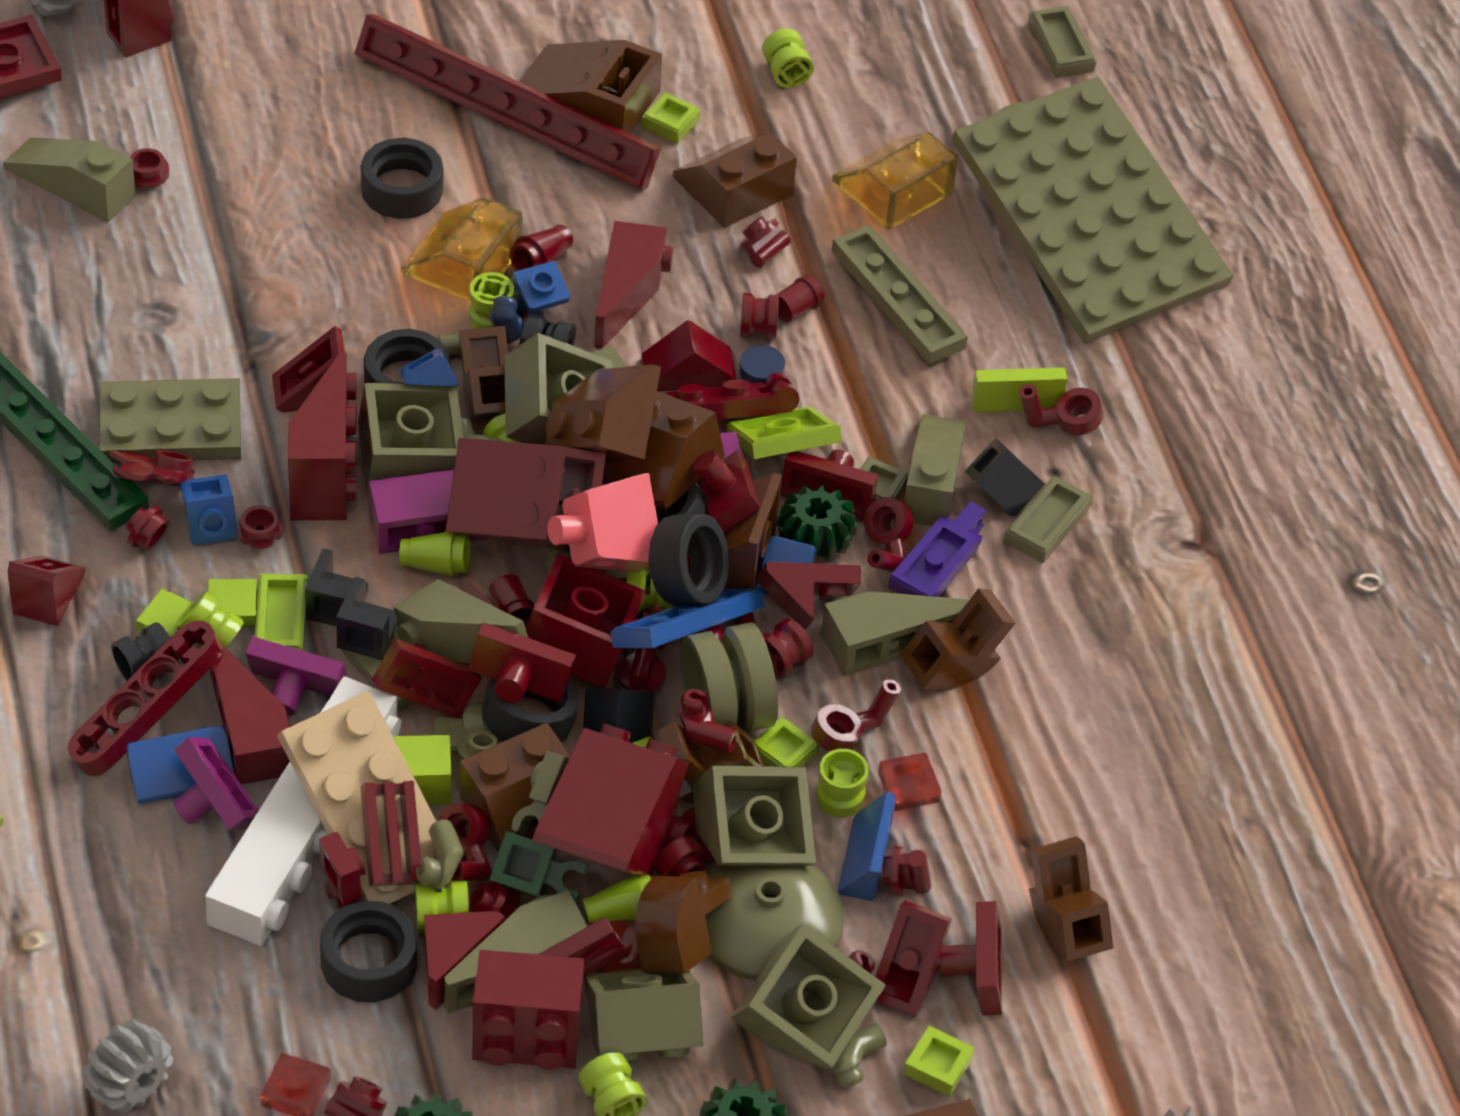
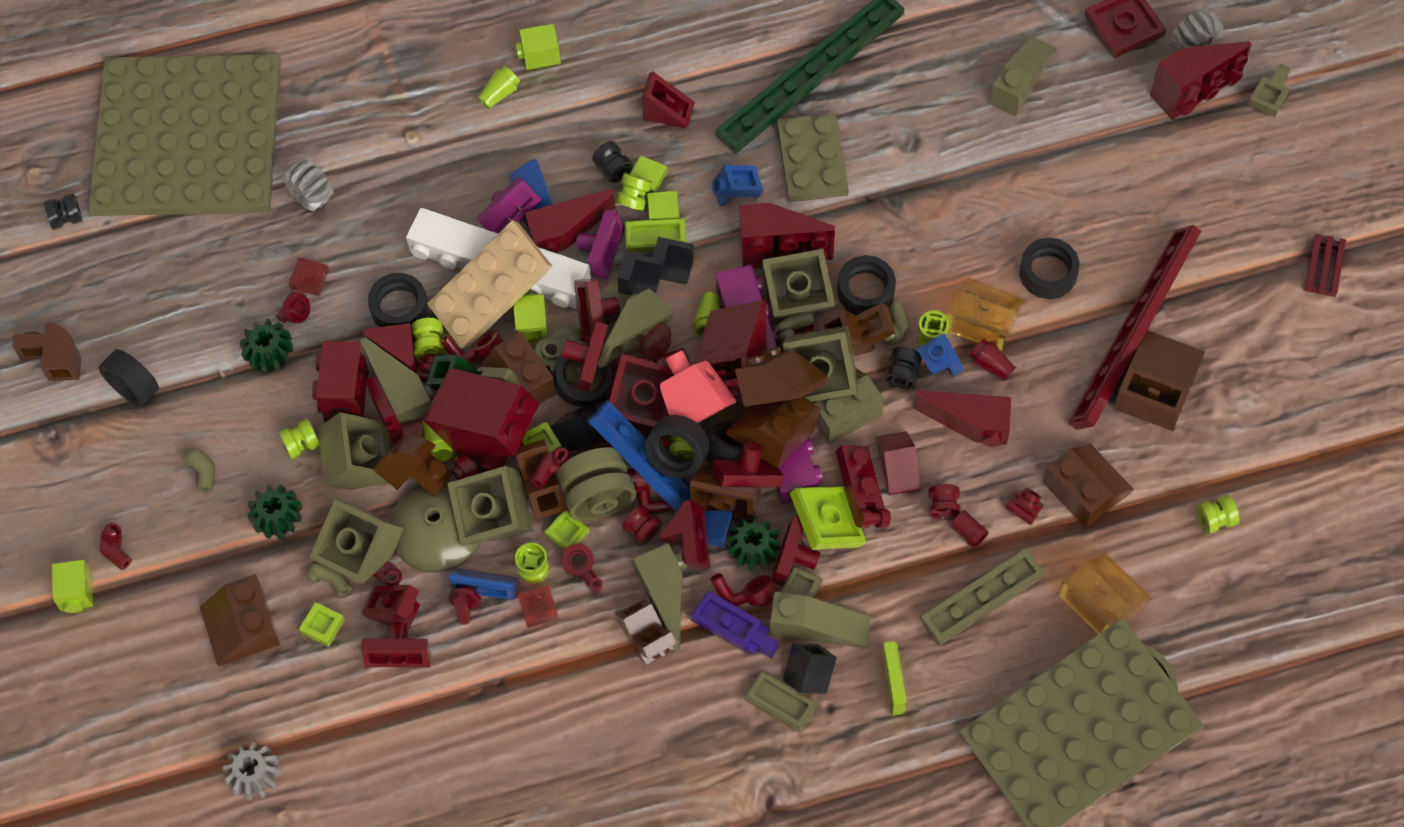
camera: 95 degrees right, 15 degrees up
dark red beam [68,621,223,775] -> none
dark red plate [108,450,195,486] -> none
dark red plate [126,505,170,551] -> none
dark red plate [130,148,170,189] -> none
dark red plate [237,505,284,549] -> none
dark red slope [272,326,345,412] -> none
dark red plate [319,831,365,911] -> none
dark red tile [360,781,422,886] -> none
blue slope [400,348,459,386] -> none
olive arm [416,820,463,889] -> none
dark blue arm [489,296,524,345] -> none
lime tile [642,92,701,144] -> none
dark blue tile [739,345,785,384] -> none
dark red plate [1019,384,1104,435] -> none
olive tile [1028,6,1097,78] -> none
reddish brown brick [1029,836,1114,962] -> none

